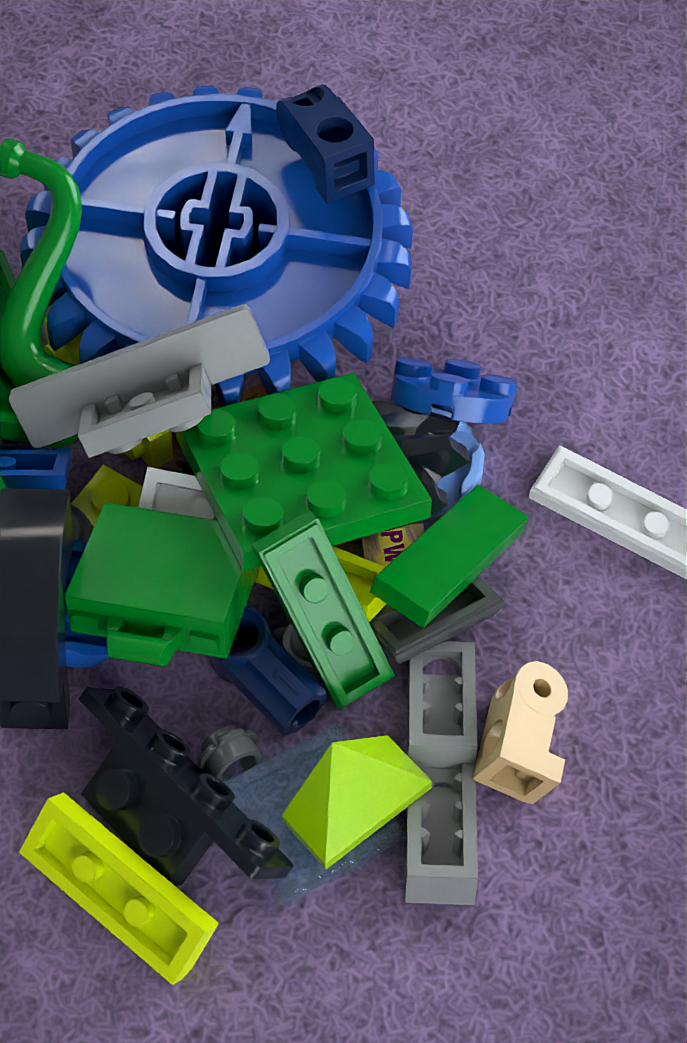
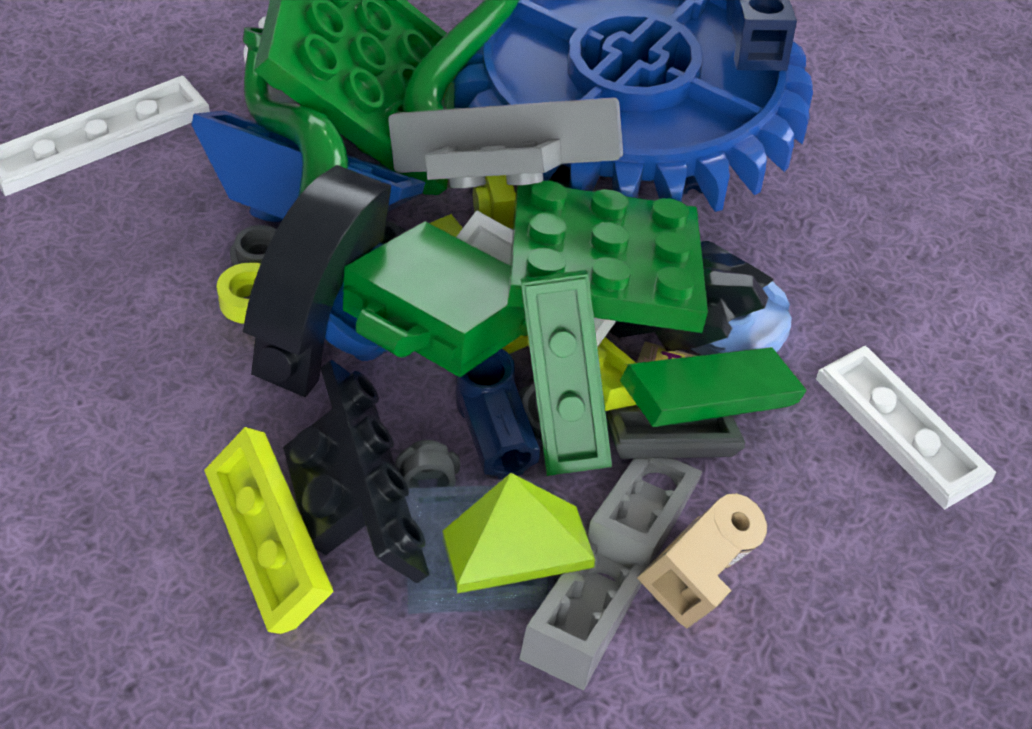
camera: 25 degrees right, 10 degrees down
blue plate [390,357,518,423] -> none

